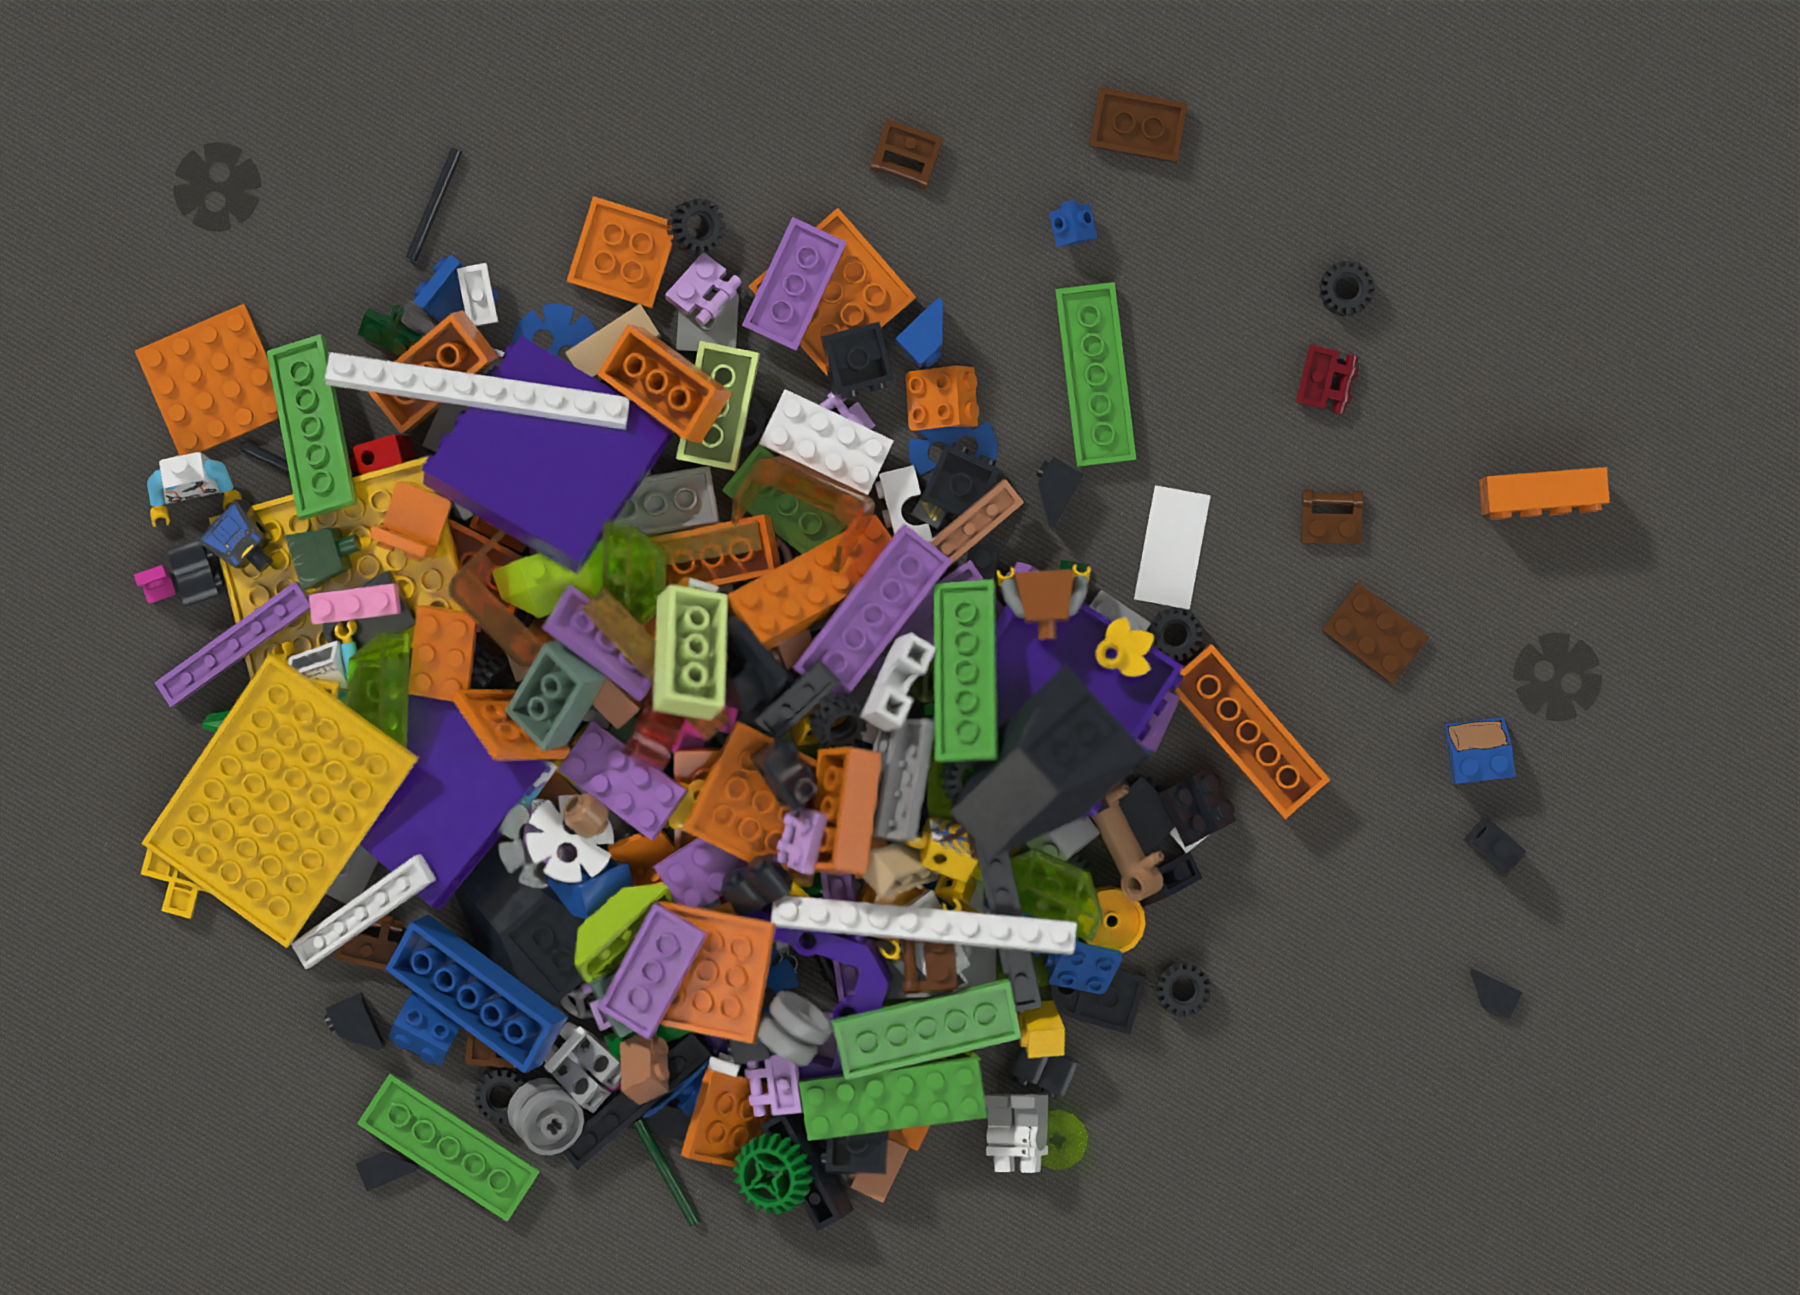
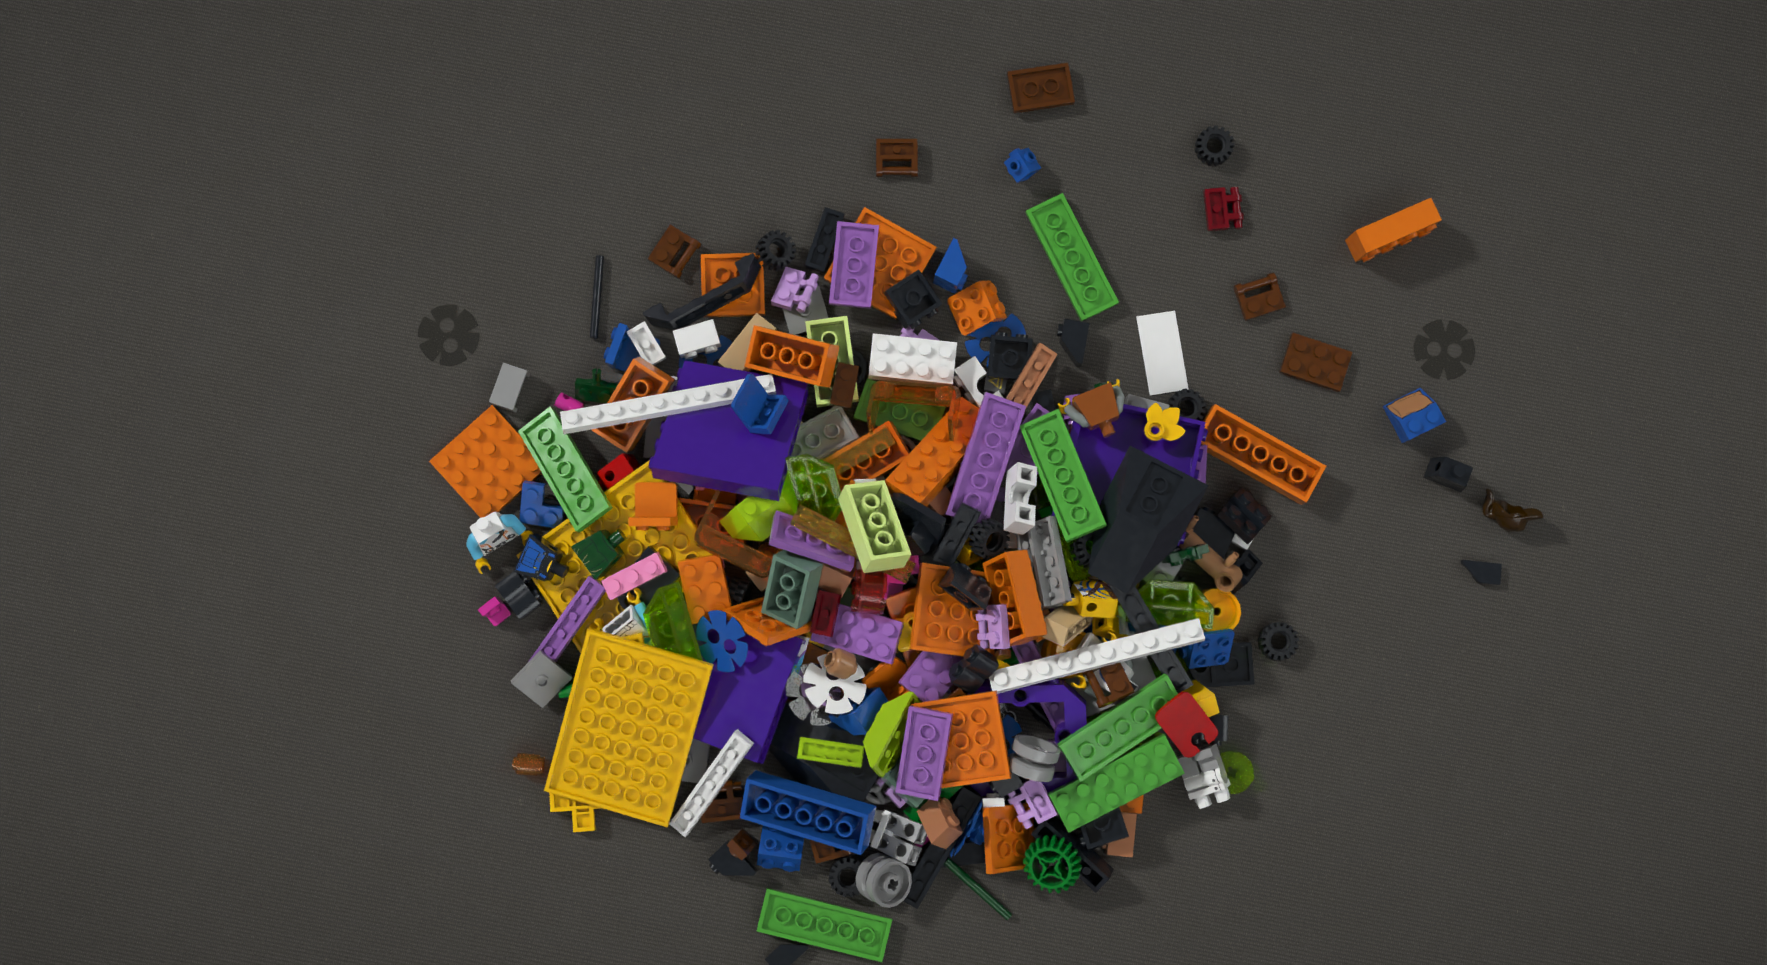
camera: 25 degrees left, 5 degrees down
none -> light grey panel [489,363,530,413]
none -> light grey plate [511,650,572,708]
none -> clear orange brick [512,753,545,776]
none -> blue plate [519,480,564,528]
none -> dark pink piece [554,392,584,411]
none -> black slope [643,253,761,330]
none -> reddish brown plate [648,224,702,279]
none -> white brick [673,319,721,359]
none -> blue piece [696,610,748,672]
none -> reddish brown plate [727,829,757,861]
none -> blue bracket [731,374,789,434]
none -> lime plate [797,737,864,768]
none -> black plate [804,207,845,273]
none -> dark red plate [810,590,841,637]
none -> reddish brown plate [830,362,859,409]
none -> red piece [1155,691,1218,758]
none -> dark green plate [1162,544,1210,566]
none -> dark brown hair [1482,489,1544,532]

